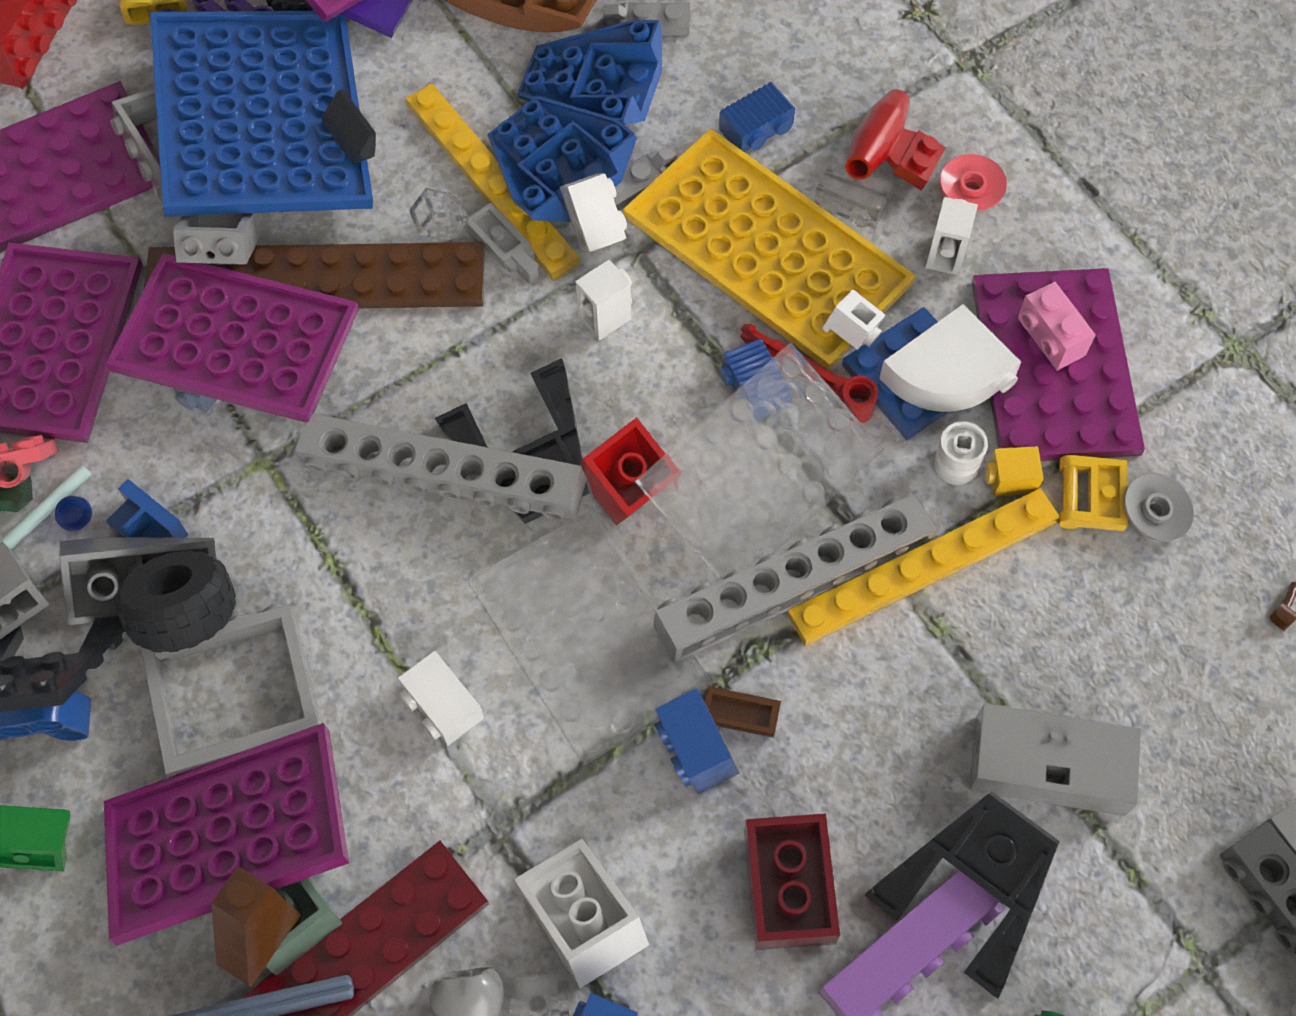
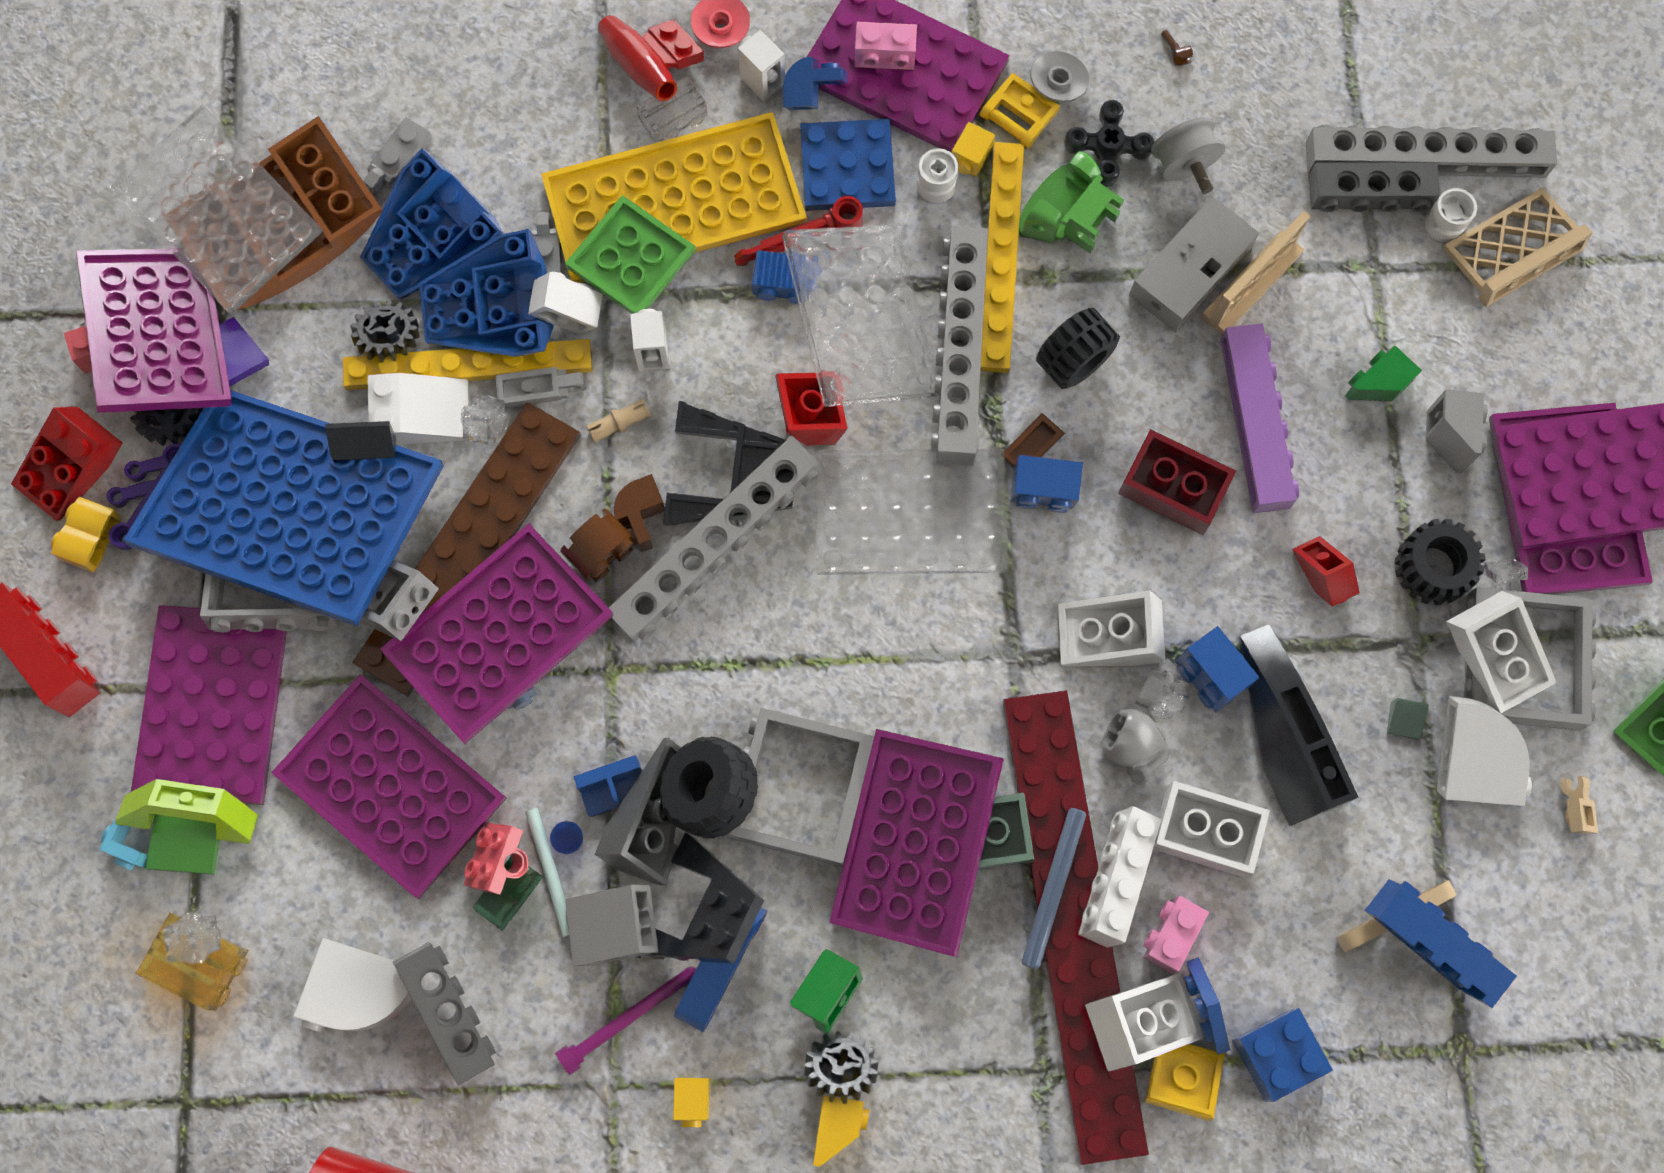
camera: 60 degrees left, 10 degrees up
reddish brown slope [211,866,301,987] -> none
white brick [398,651,484,746] -> none
blue brick [719,82,795,152] -> none
white brick [822,290,886,350] -> none
black wing [865,791,1060,999] -> none
white brick [880,304,1021,412] -> none
none -> black gear [350,300,420,363]
none -> white slope [368,373,471,445]
none -> reddish brown brick [560,509,634,583]
none -> bright green plate [565,195,696,314]
none -> tan pin [586,399,651,443]
none -> reddish brown brick [614,474,665,552]
none -> blue brick [783,56,847,110]
none -> bright green piece [1019,151,1124,253]
none -> black tyre [1036,307,1120,389]
none -> black gear [1064,99,1155,187]
none -> light grey wheel [1151,117,1225,194]
none -> tan fence [1201,211,1311,335]

